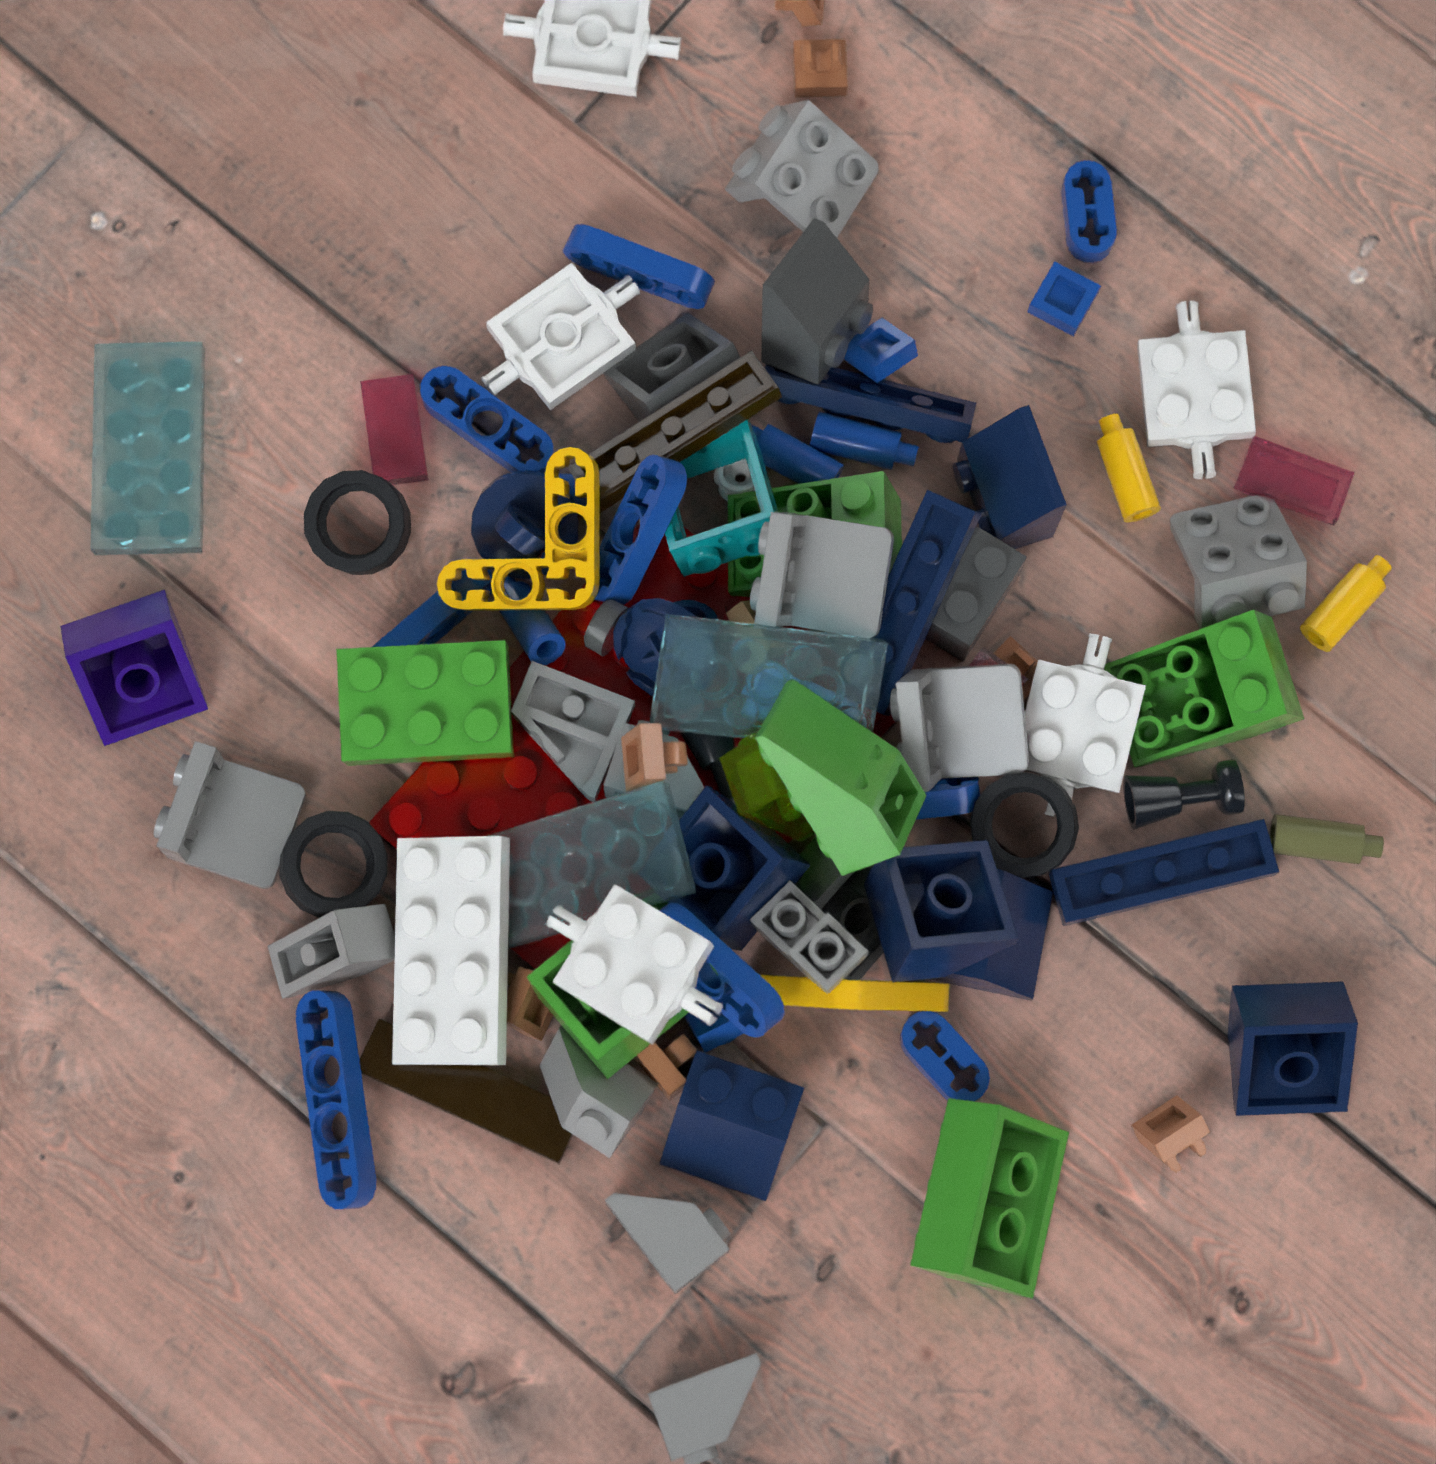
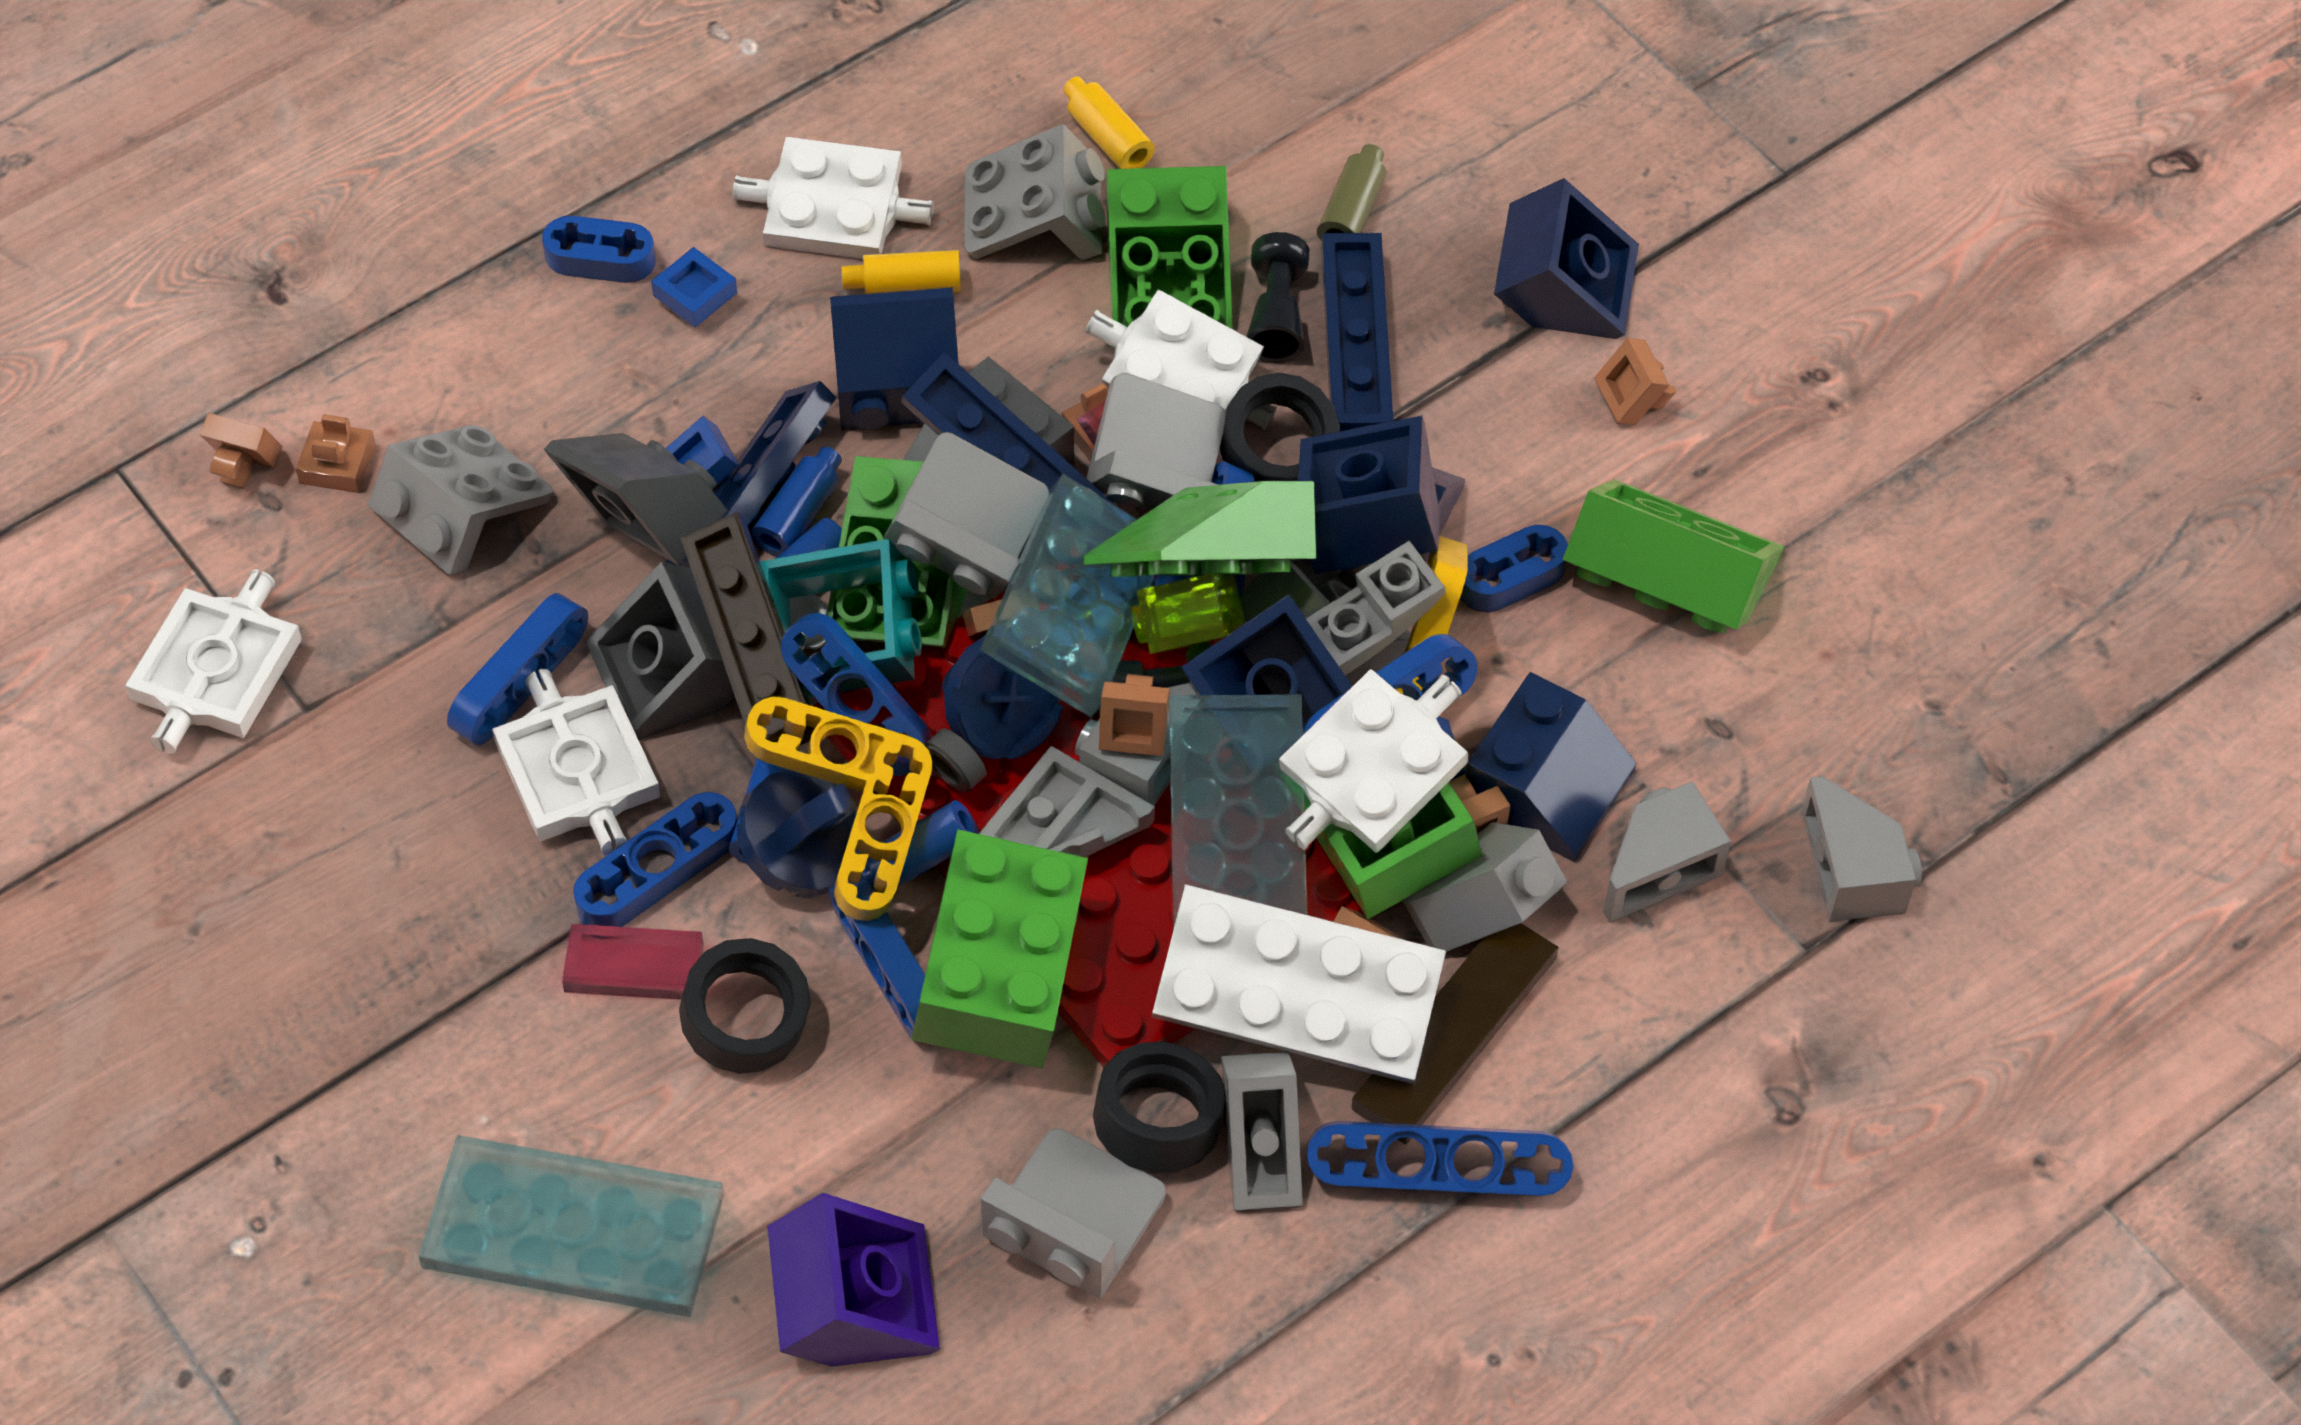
camera: 75 degrees left, 20 degrees down
clear pink tile [1233,436,1355,526] -> none

